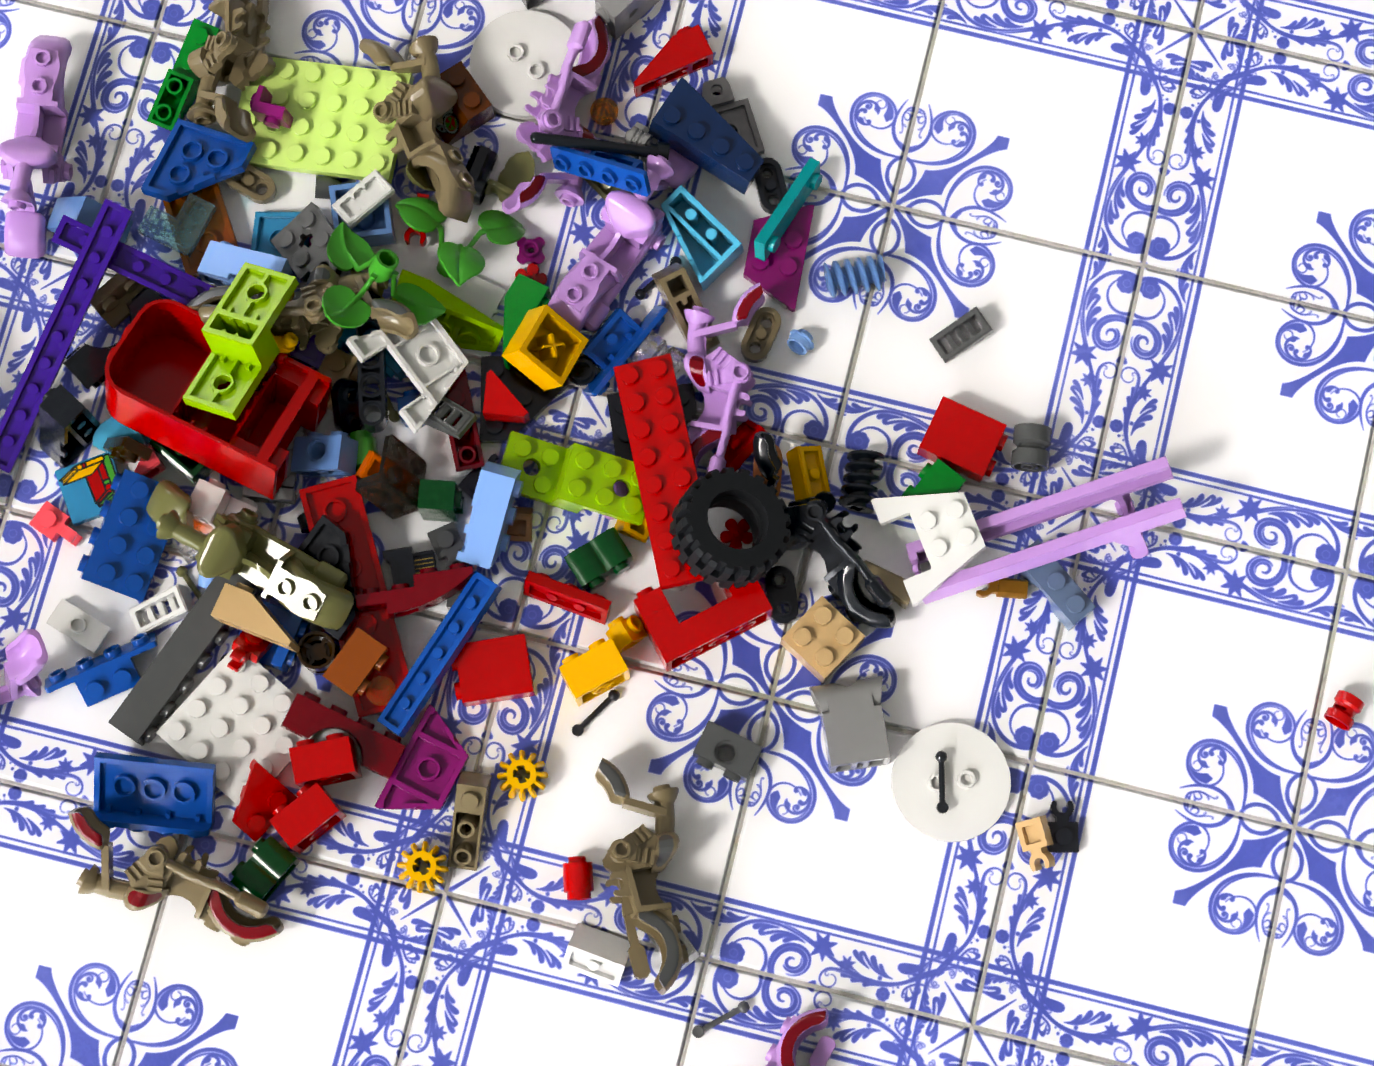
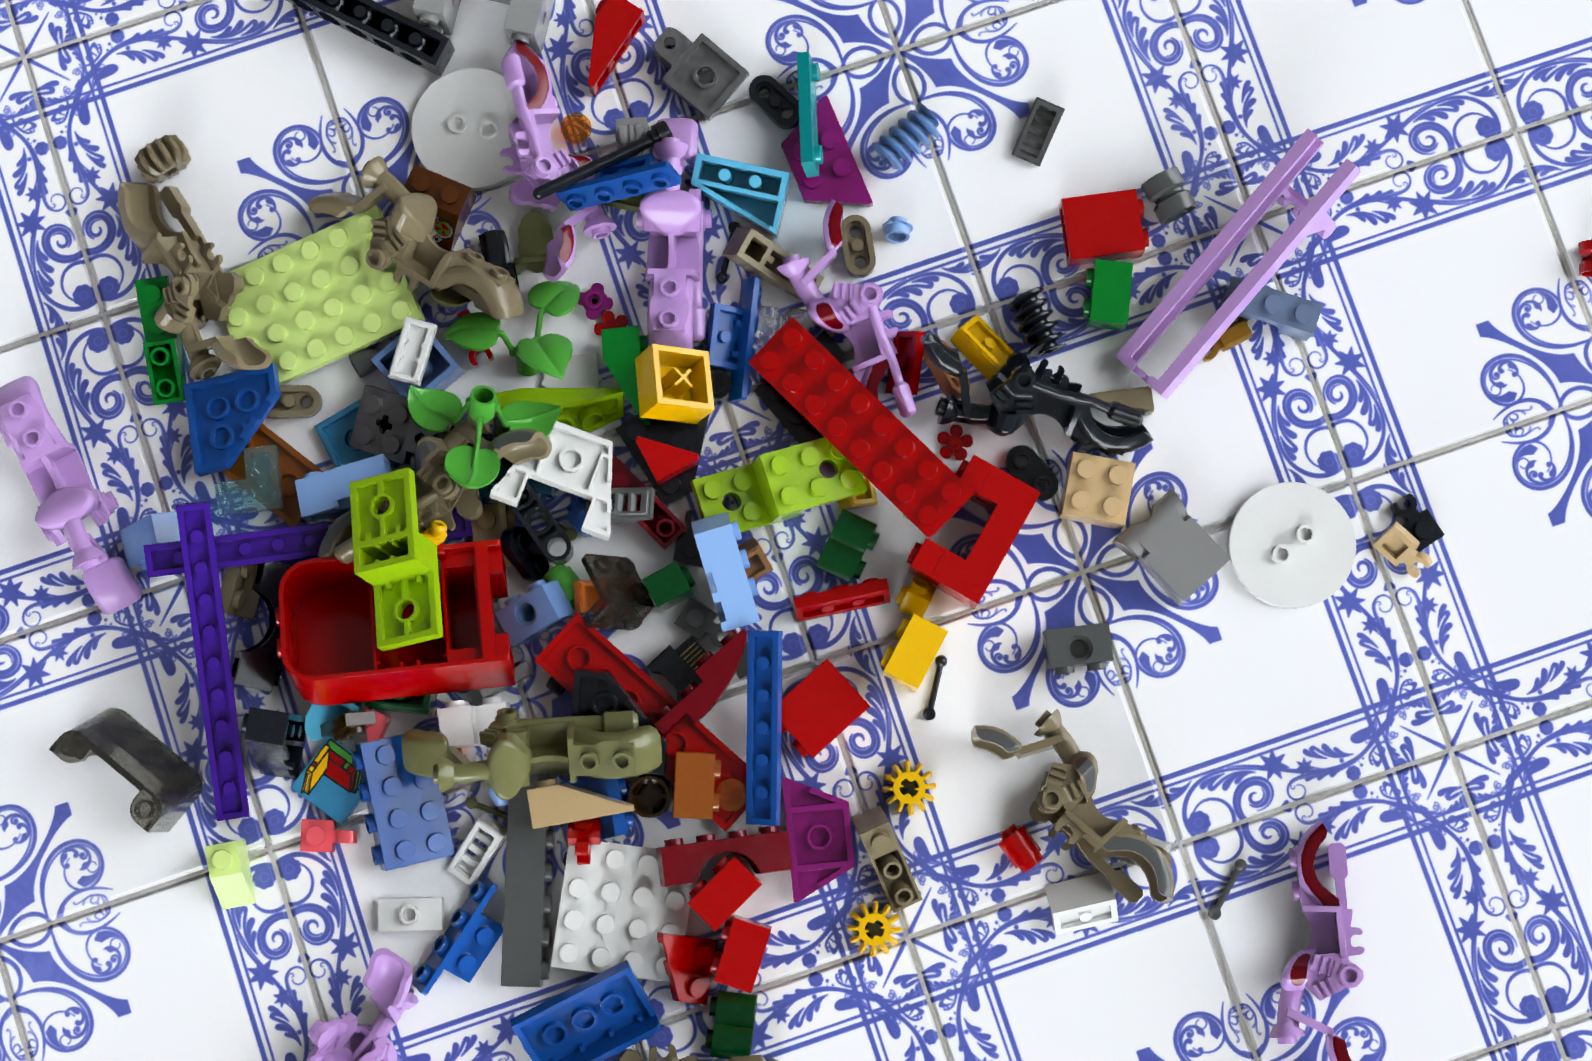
camera: 30 degrees left, 5 degrees up
magenta bracket [250,85,294,129] -> none
dark blue wedge [648,77,764,194] -> none
black tyre [670,467,791,589] -> none
white wing [871,492,986,607] -> none
black hinge [935,751,949,814] -> none

